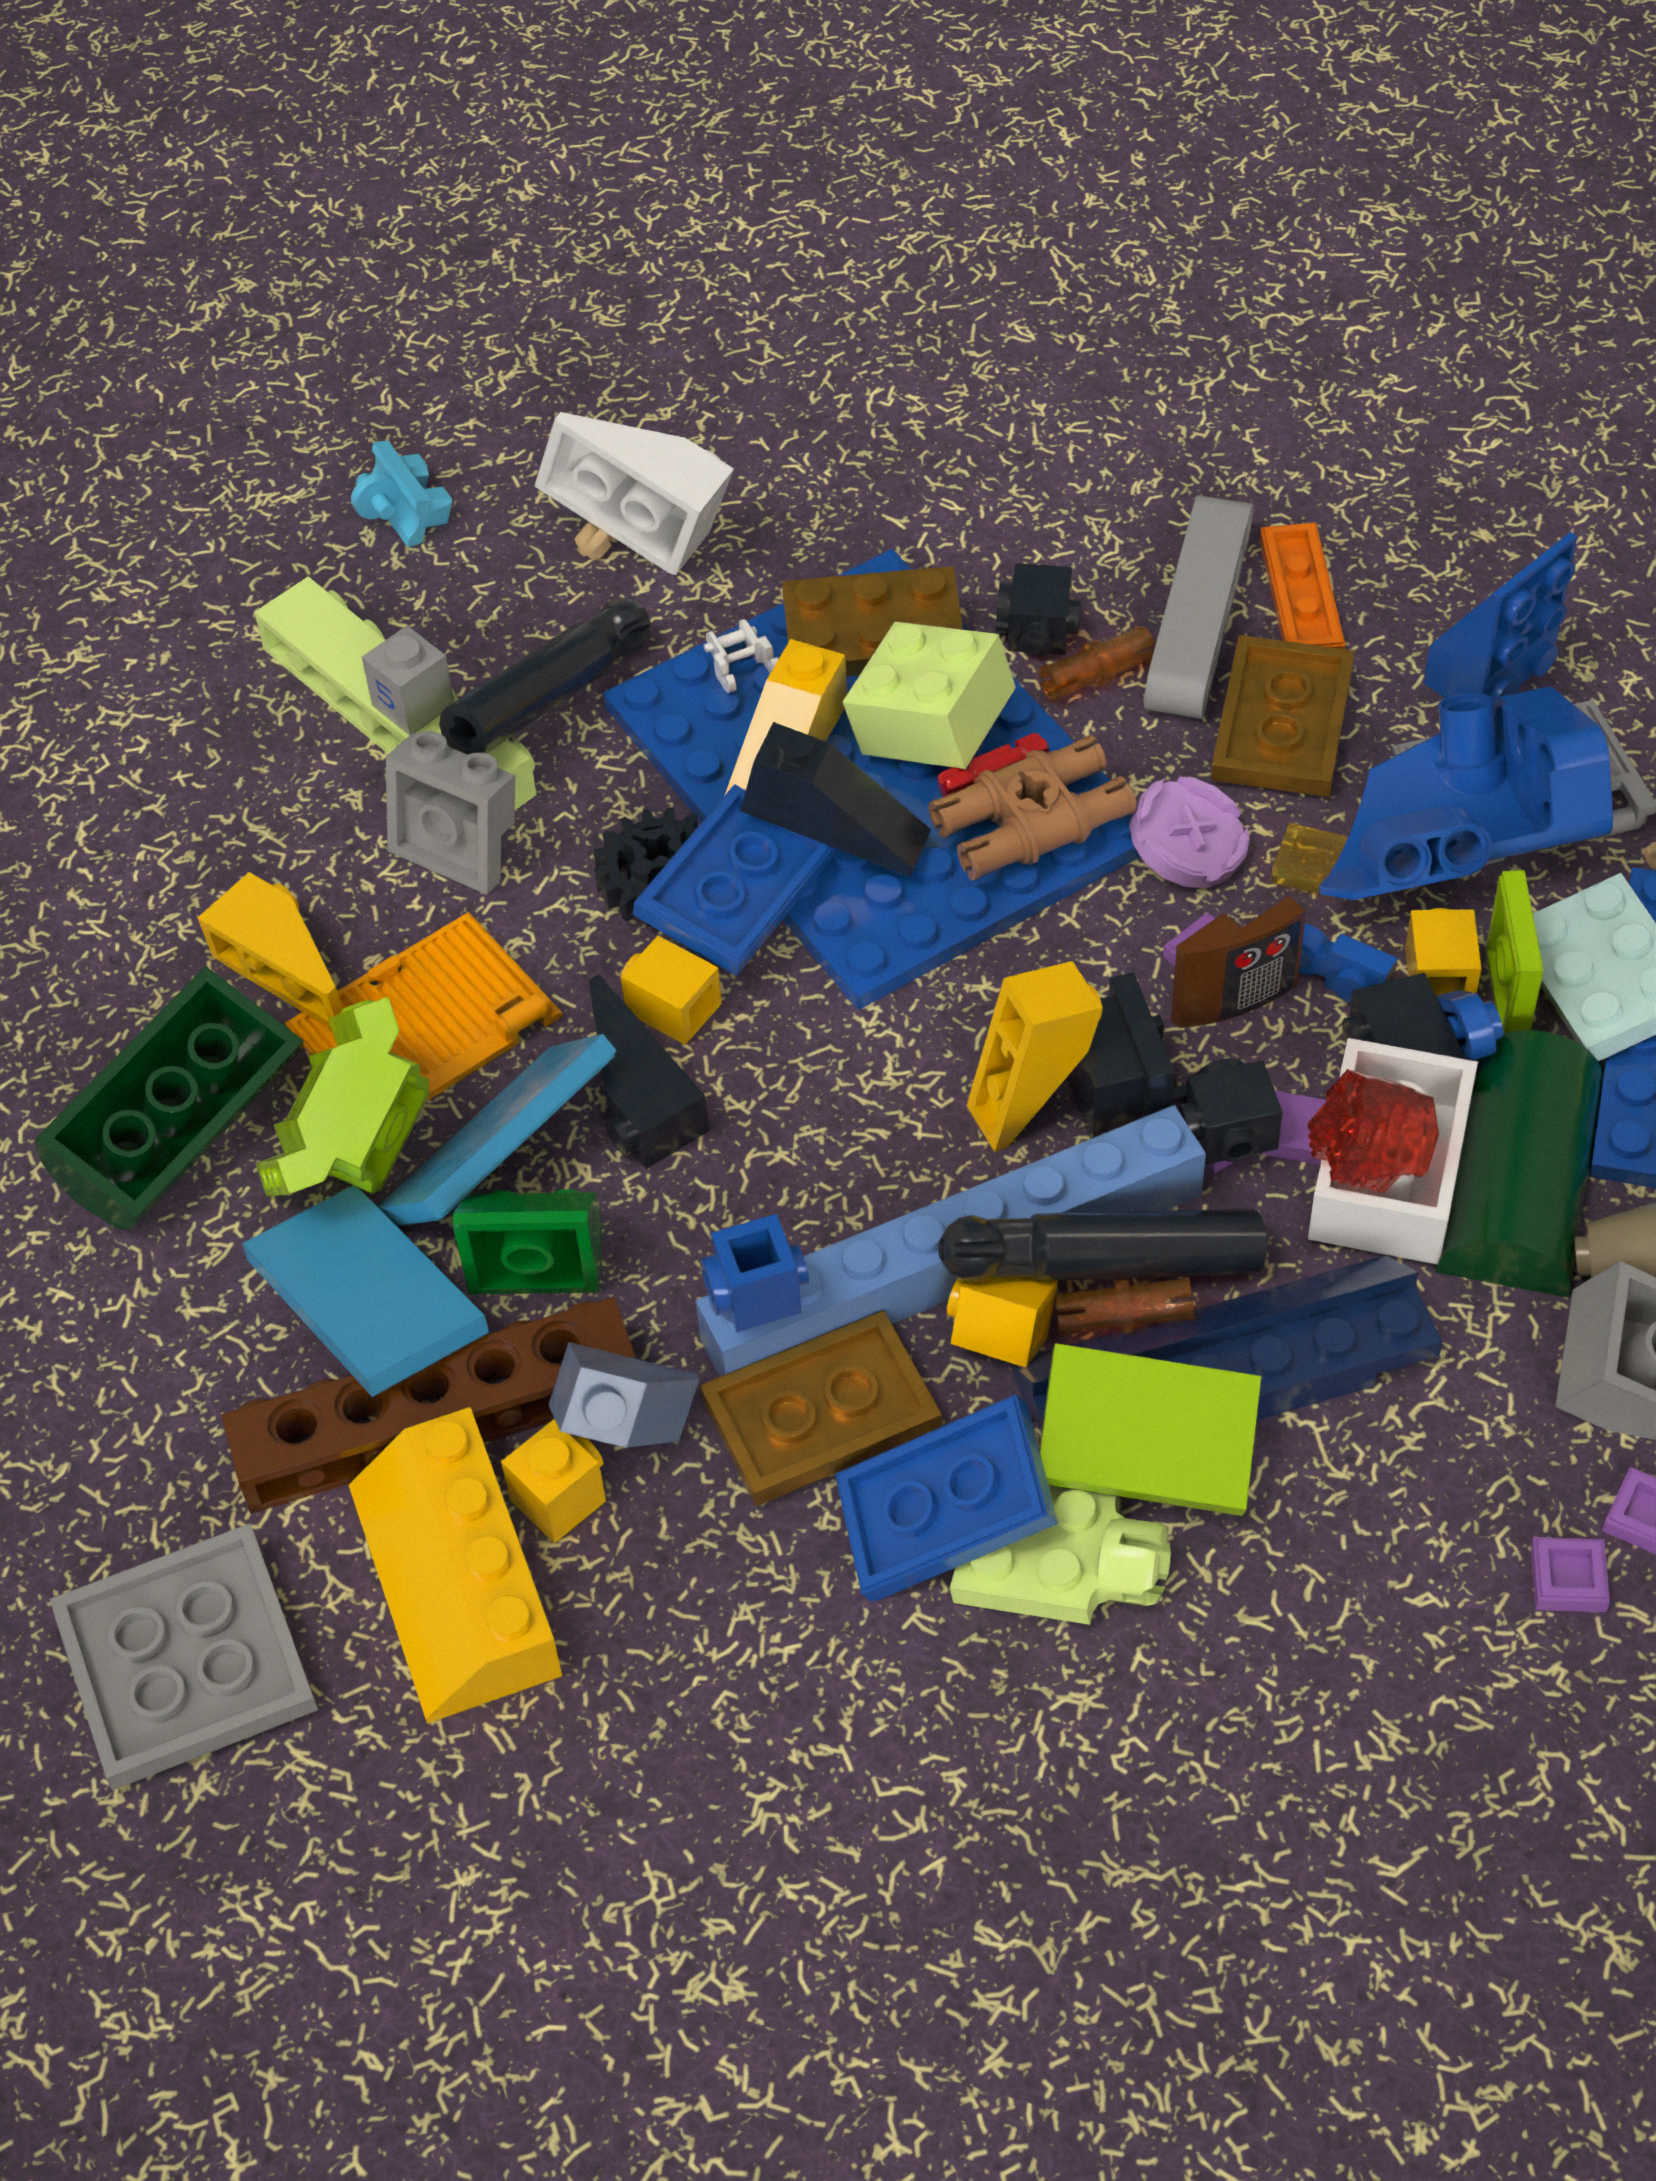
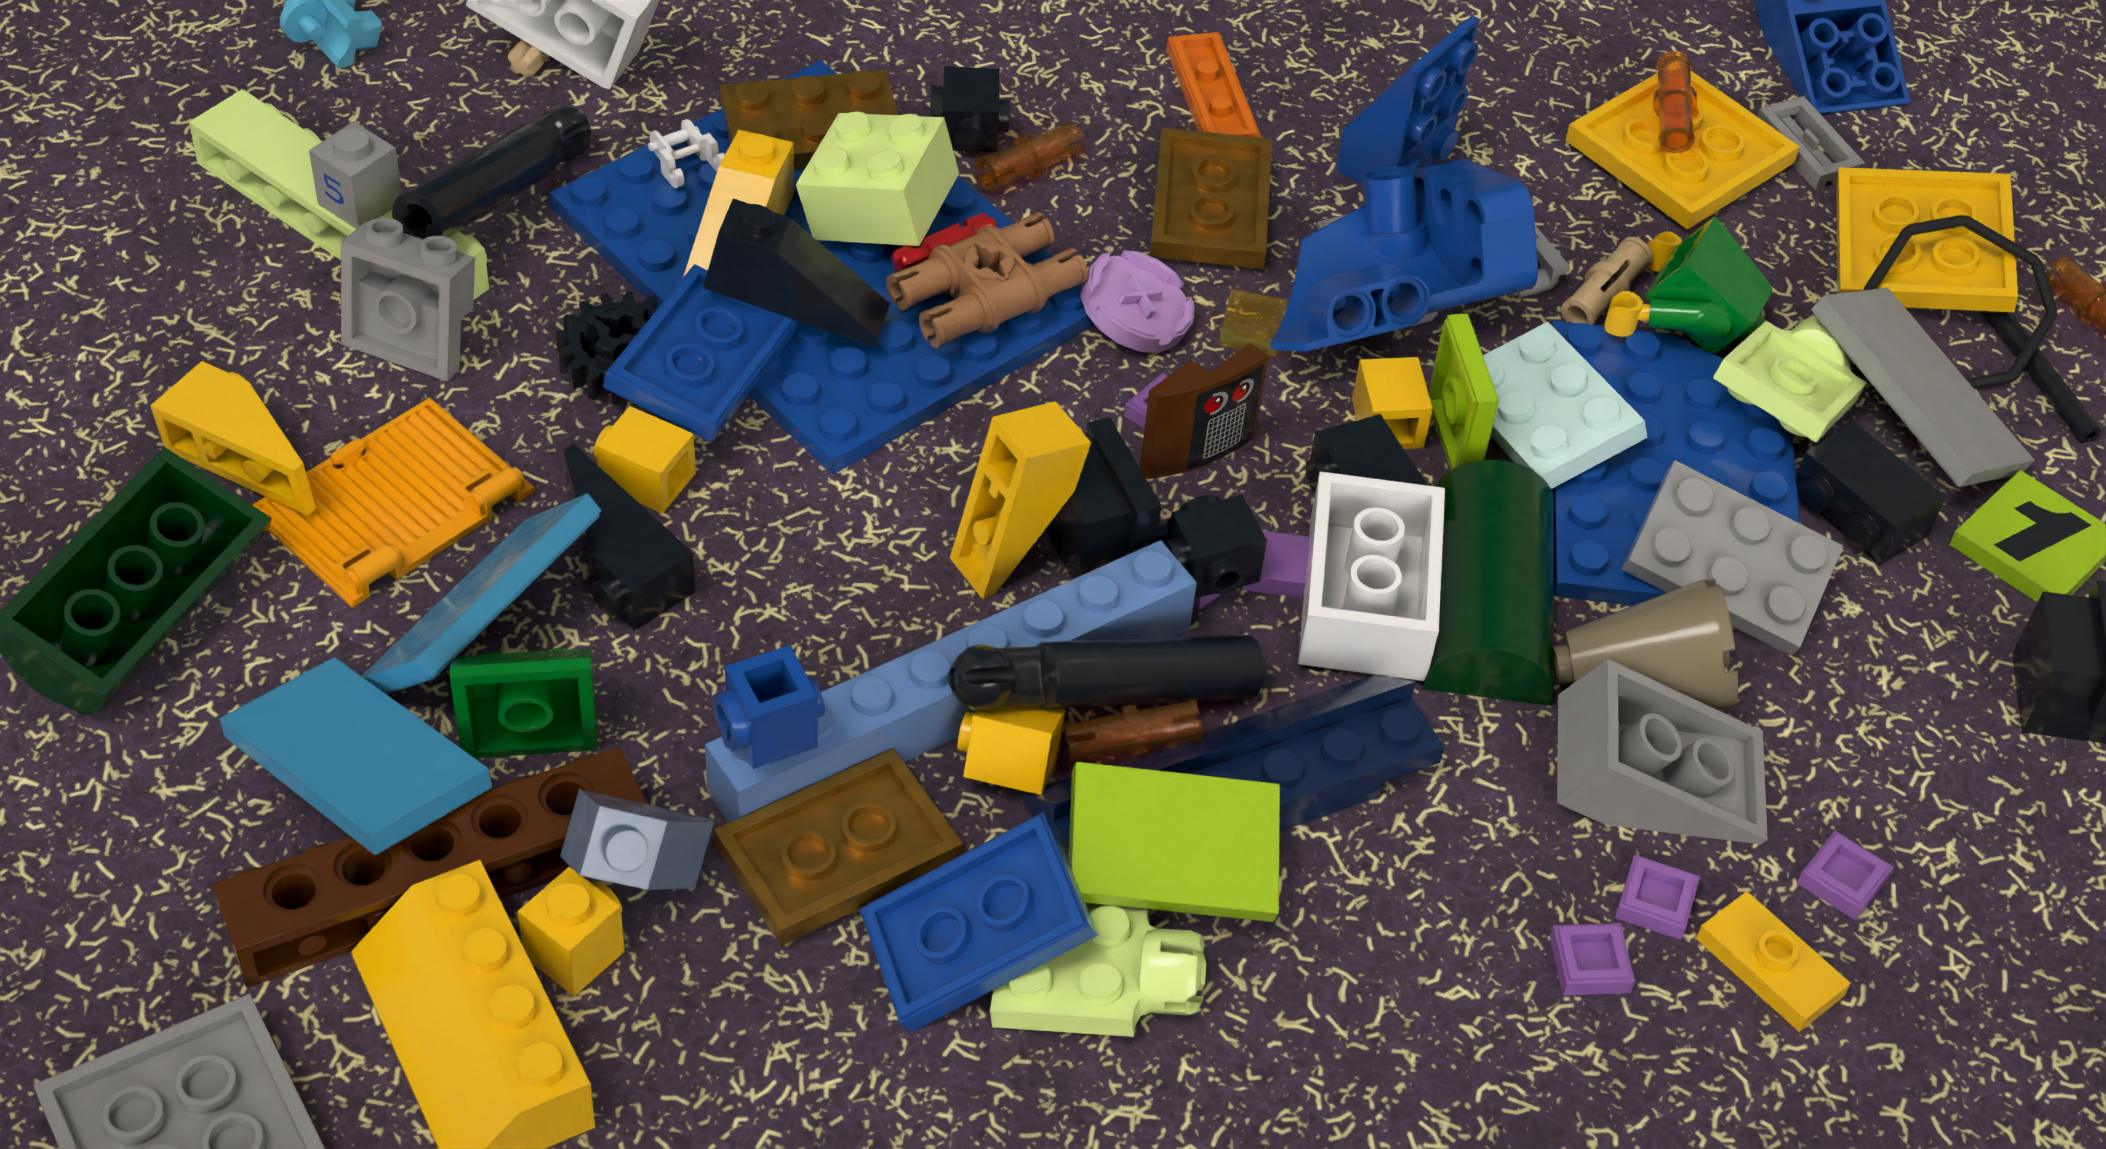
camera: 15 degrees left, 5 degrees down
lime slope [255,997,430,1197] -> none
light grey beam [1144,495,1253,719] -> none
blue plate [1299,924,1398,1003] -> none
clear red hair [1308,1069,1439,1193] -> none
blue plate [1436,990,1503,1061] -> none

